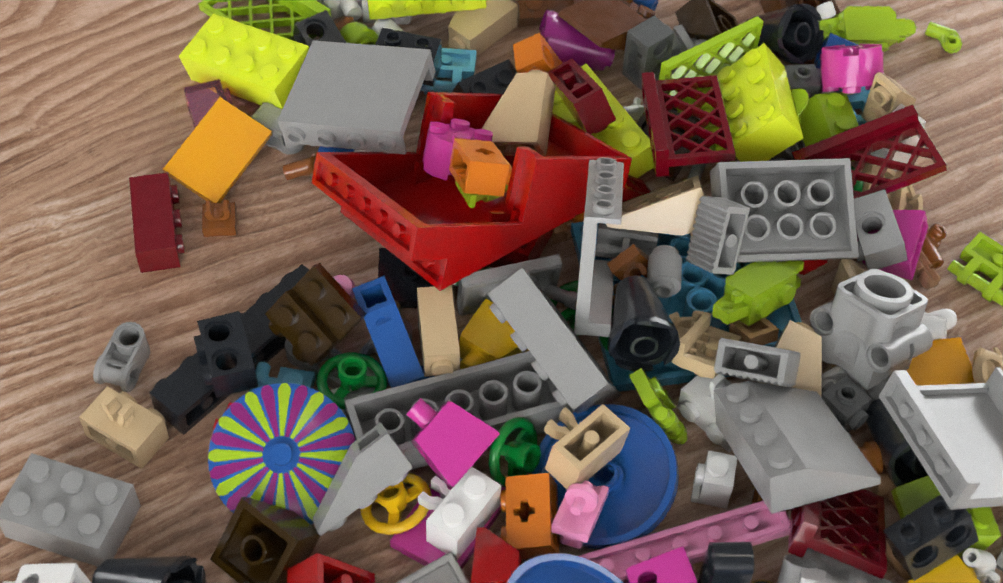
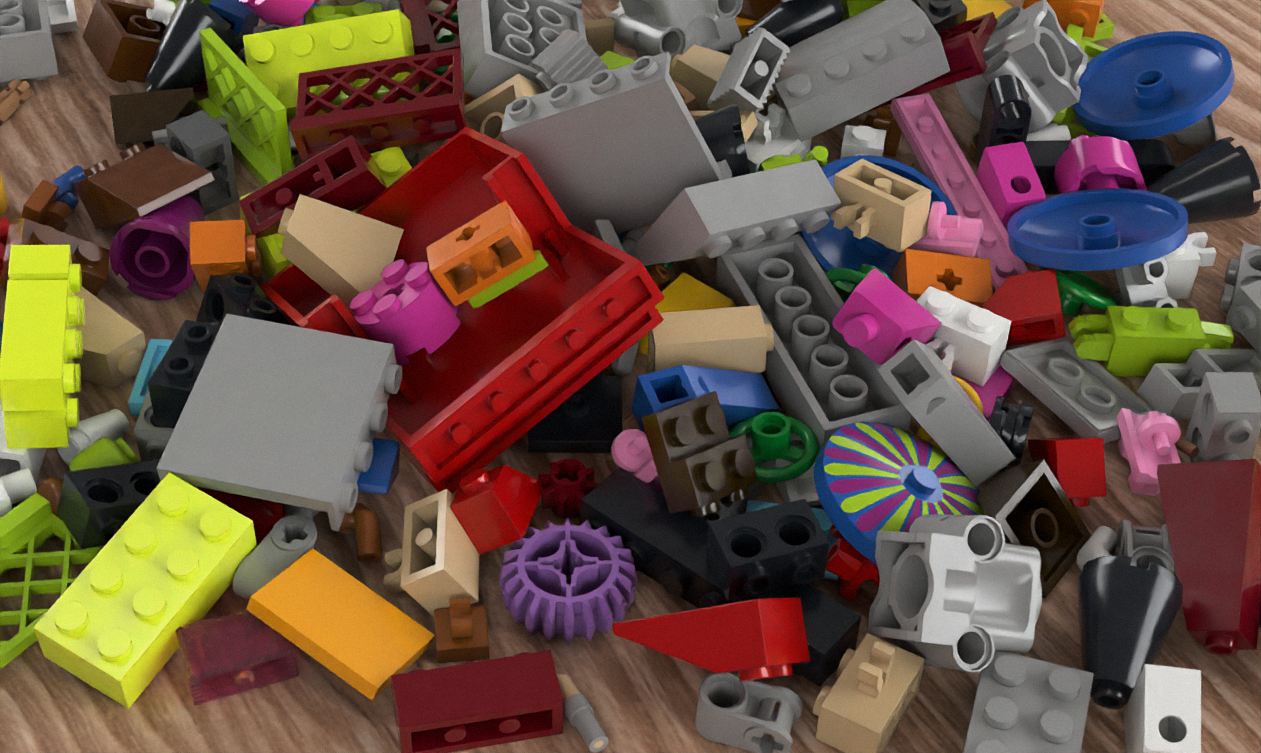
camera: 90 degrees left, 10 degrees down
none -> tan brick [383,489,479,617]
none -> red slope [450,465,544,555]
none -> medium lavender gear [499,517,637,644]
none -> dark red gear [538,458,598,518]
none -> light grey piece [557,674,609,752]
none -> red slope [612,598,810,682]
none -> light grey piece [867,514,1042,673]
none -> black wheel [989,396,1035,466]

